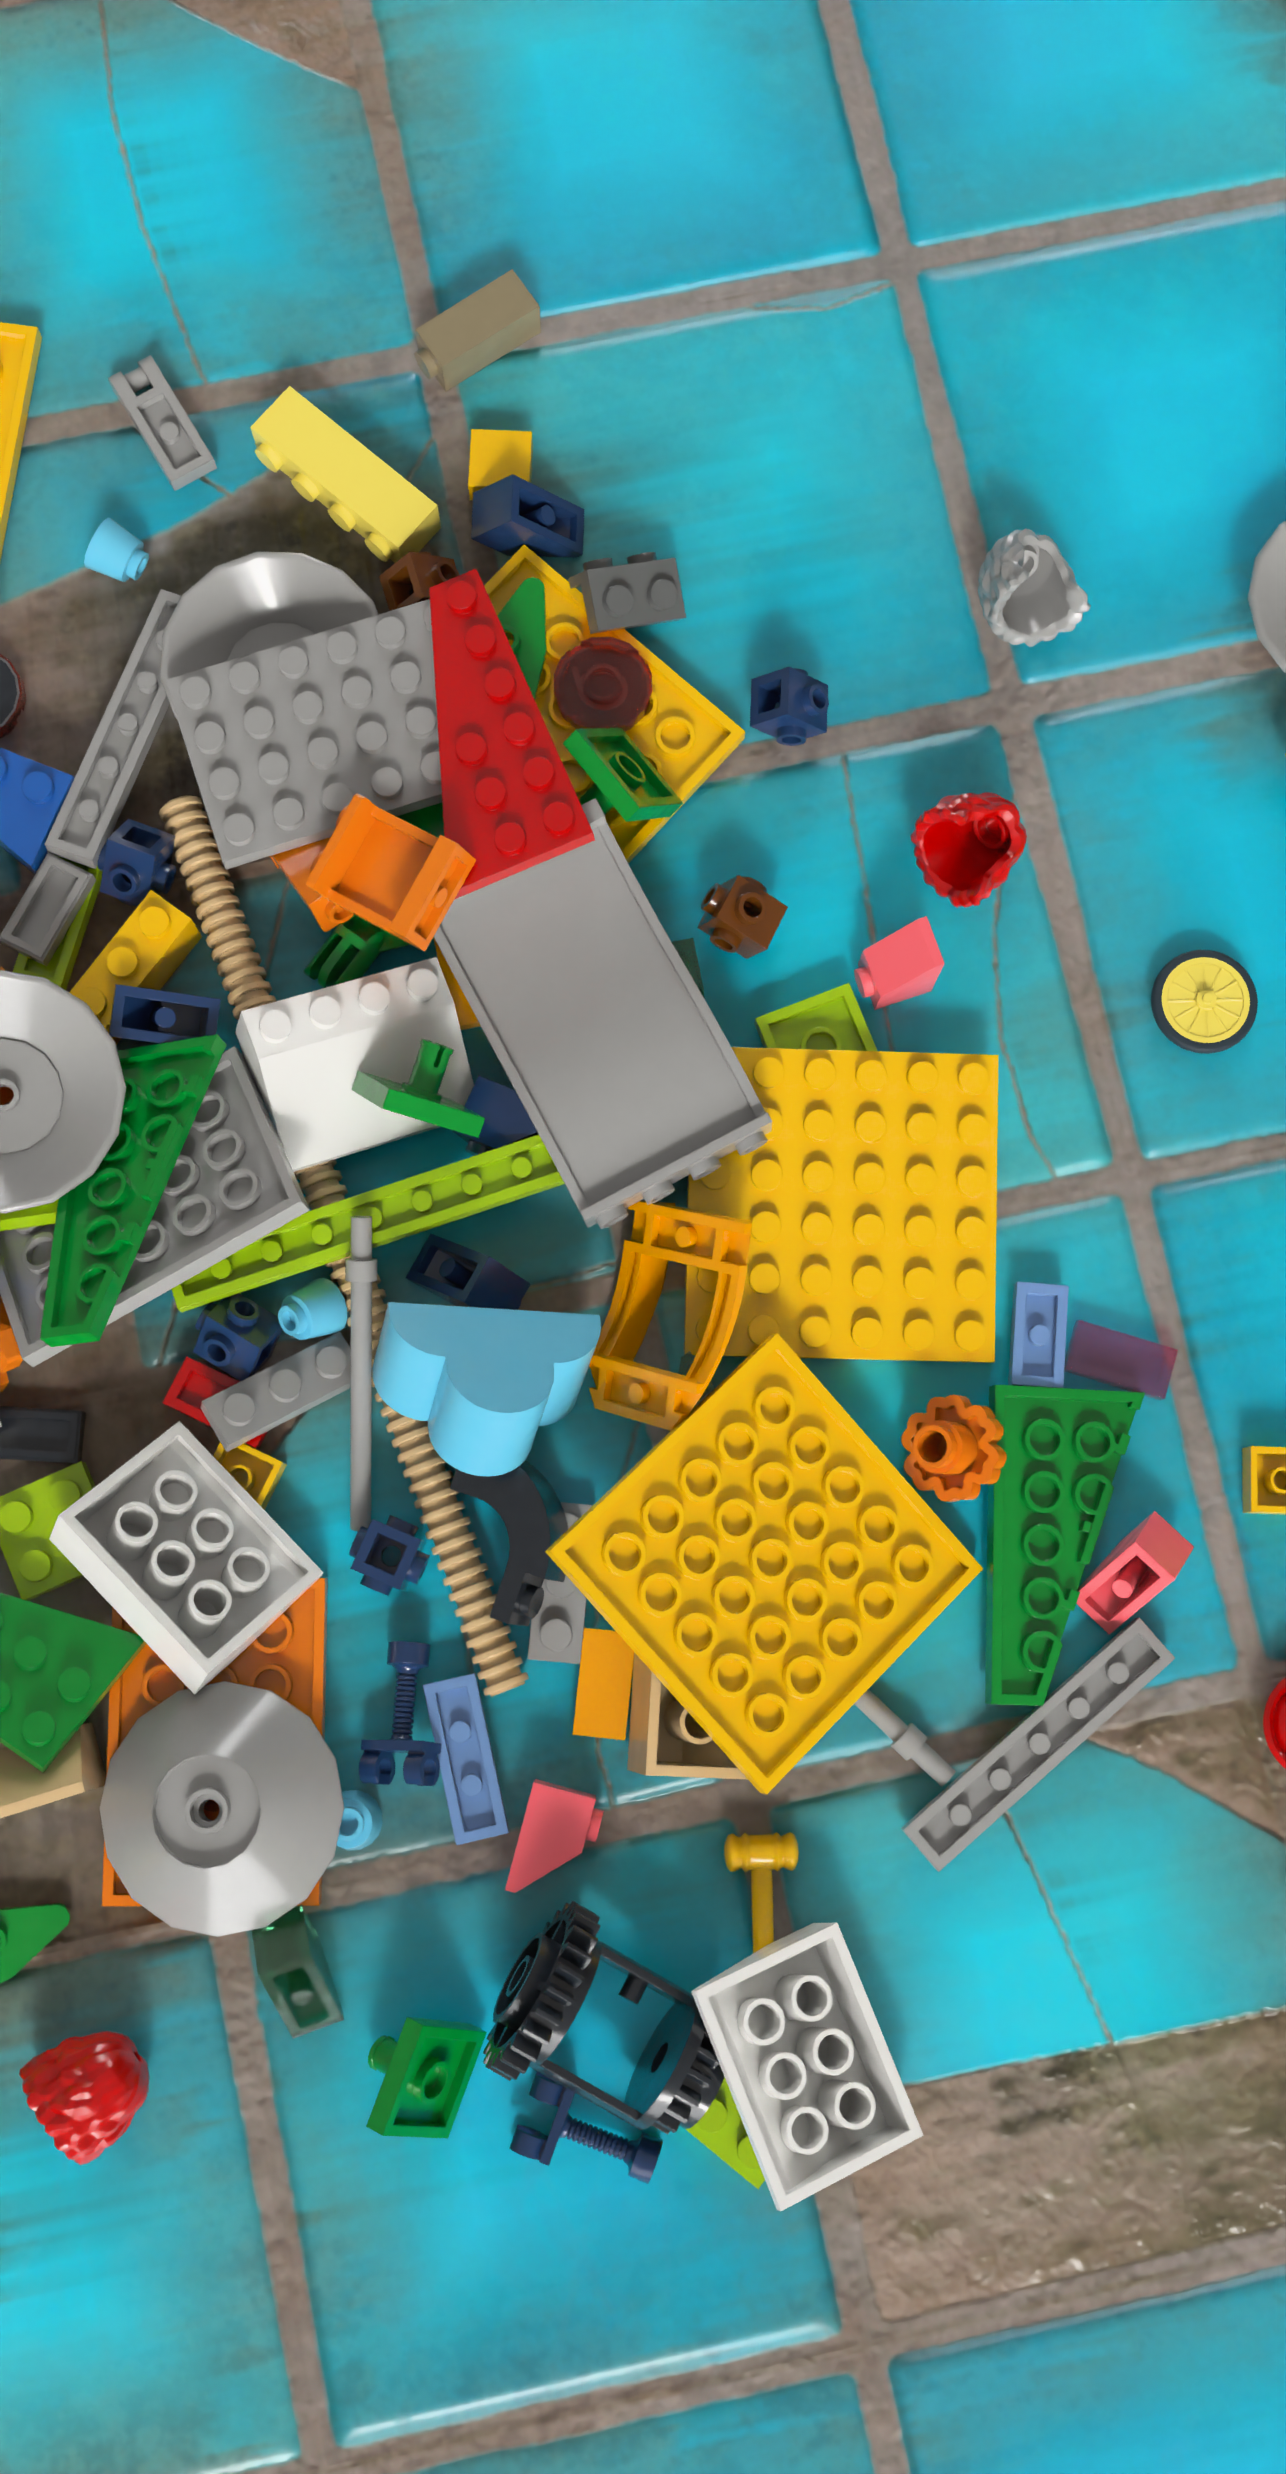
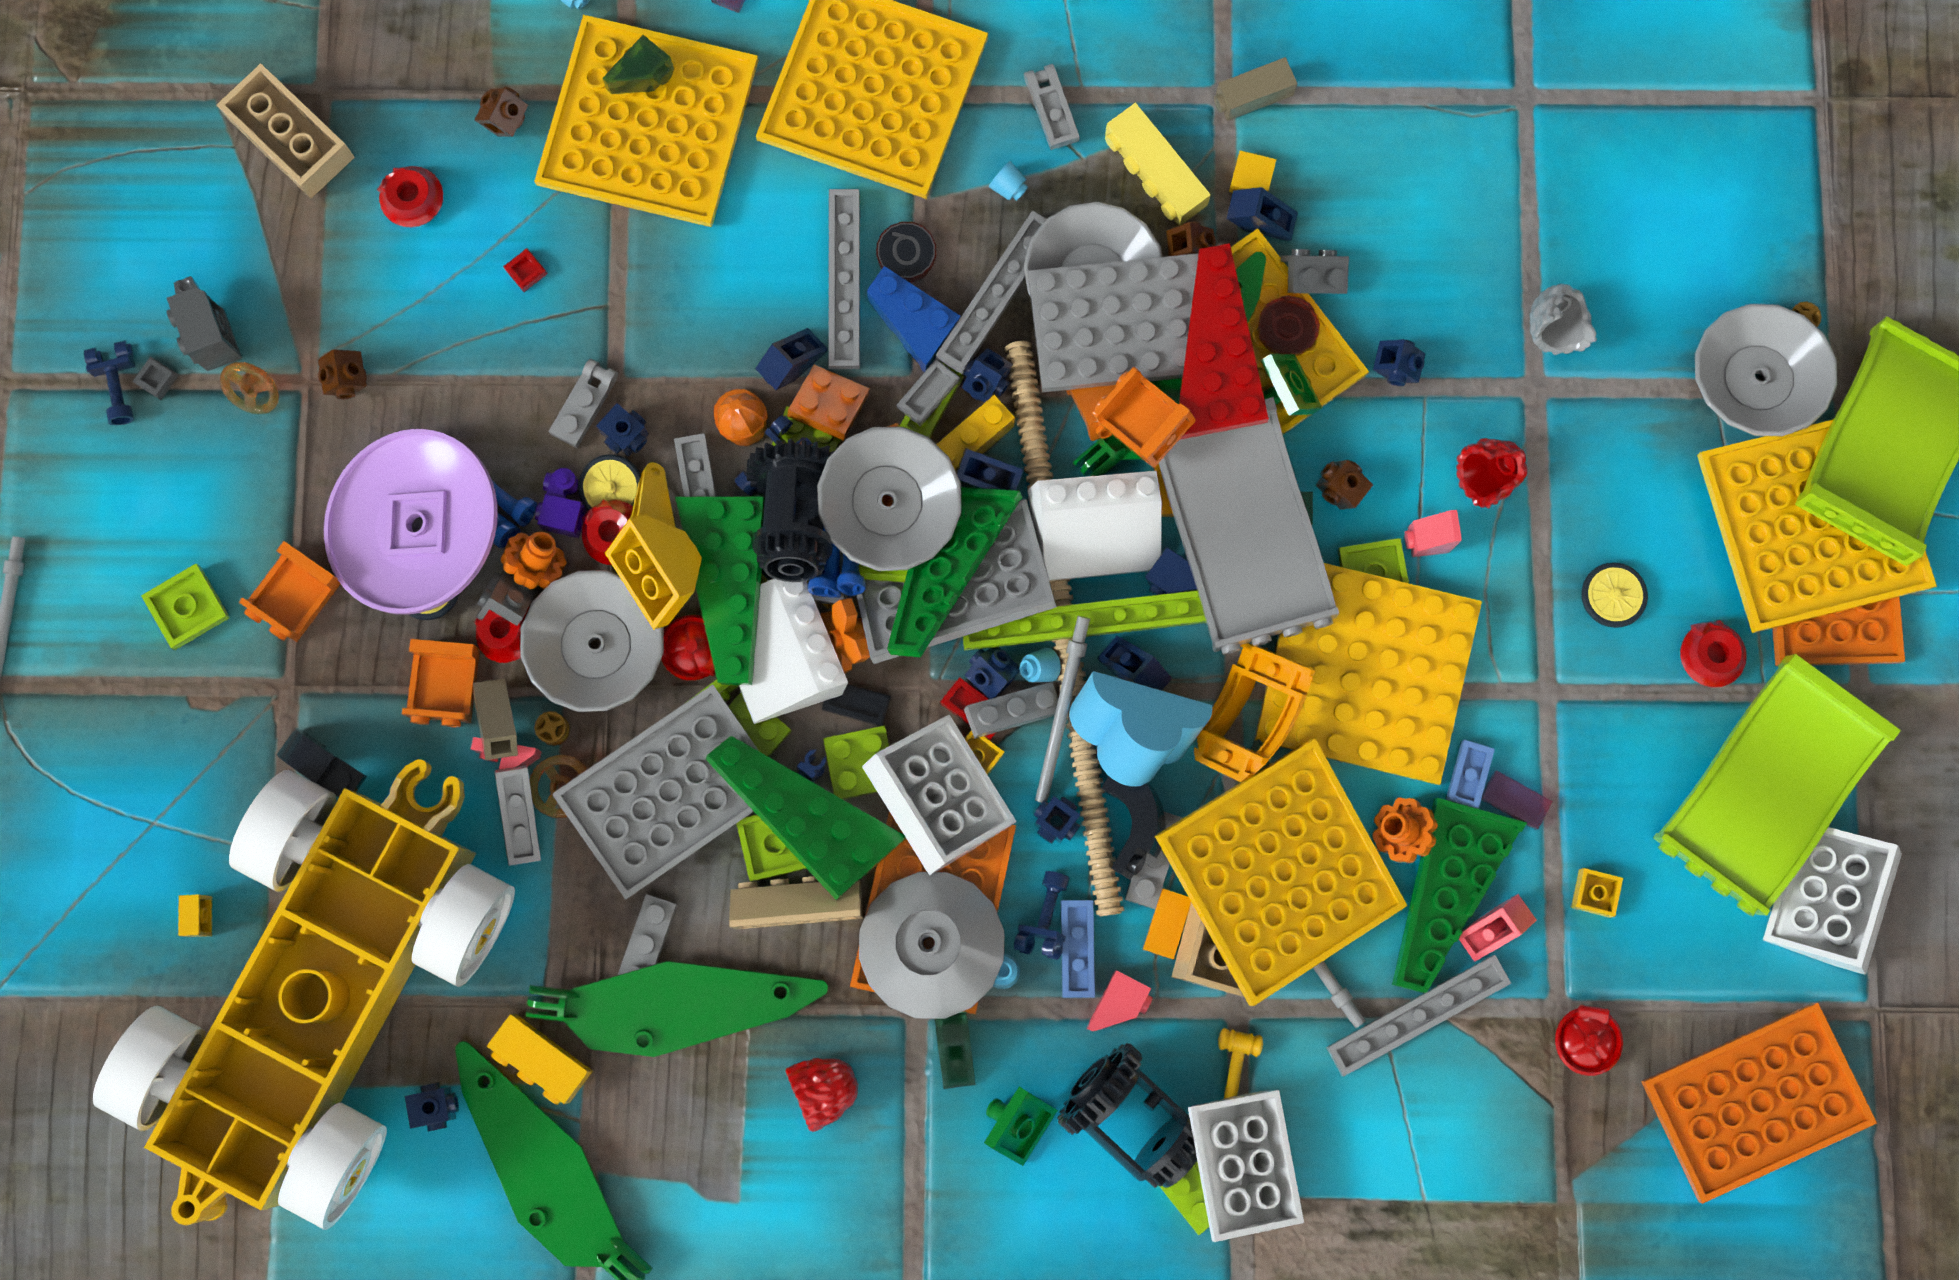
camera: 15 degrees right, 0 degrees up
green tile [352,1038,485,1138] -> none
dark blue bar [509,2072,663,2184] -> none

